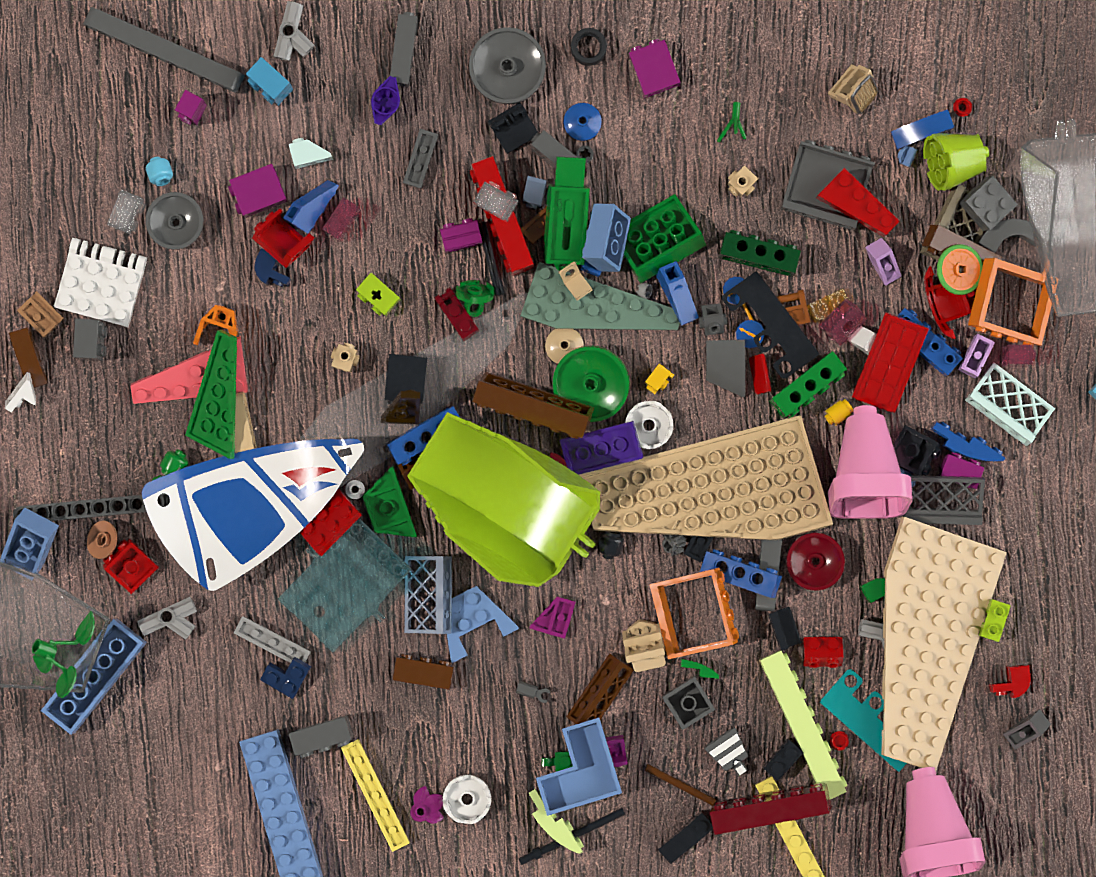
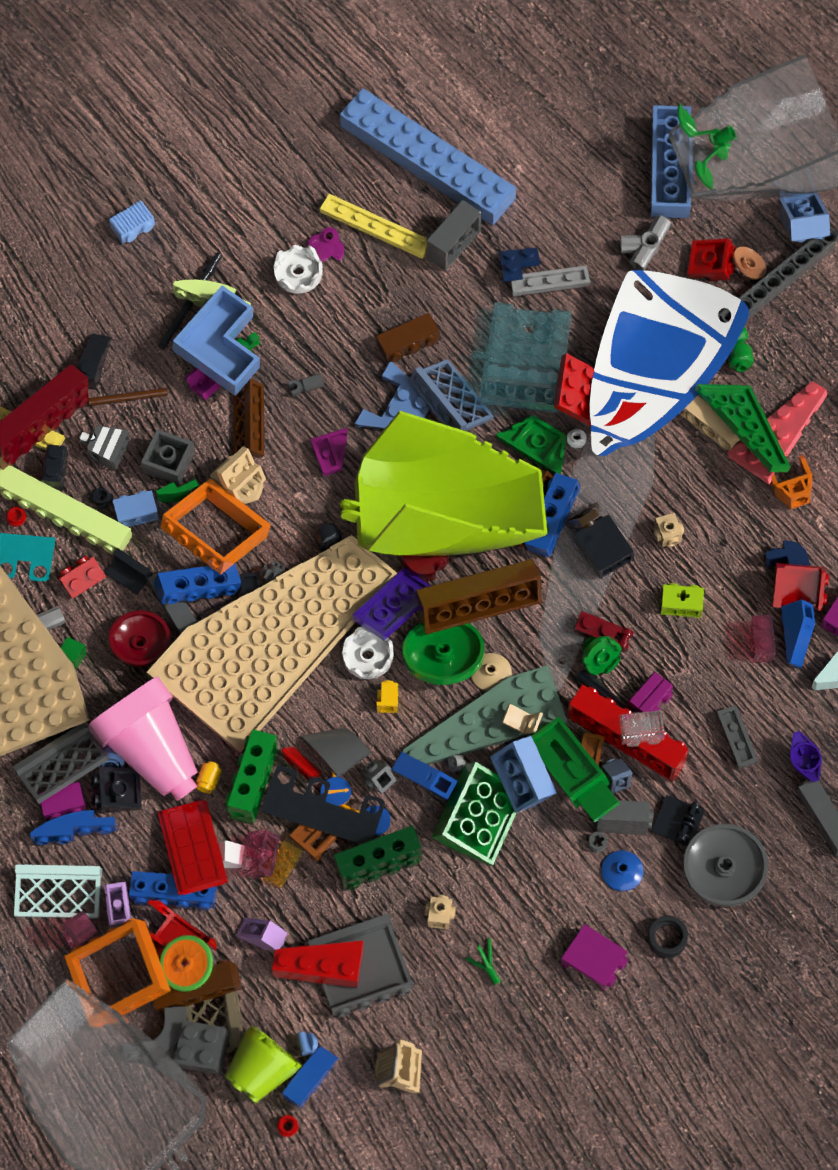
camera: 145 degrees right, 20 degrees down
none -> black plate [89,487,114,510]
none -> medium blue brick [113,490,159,527]

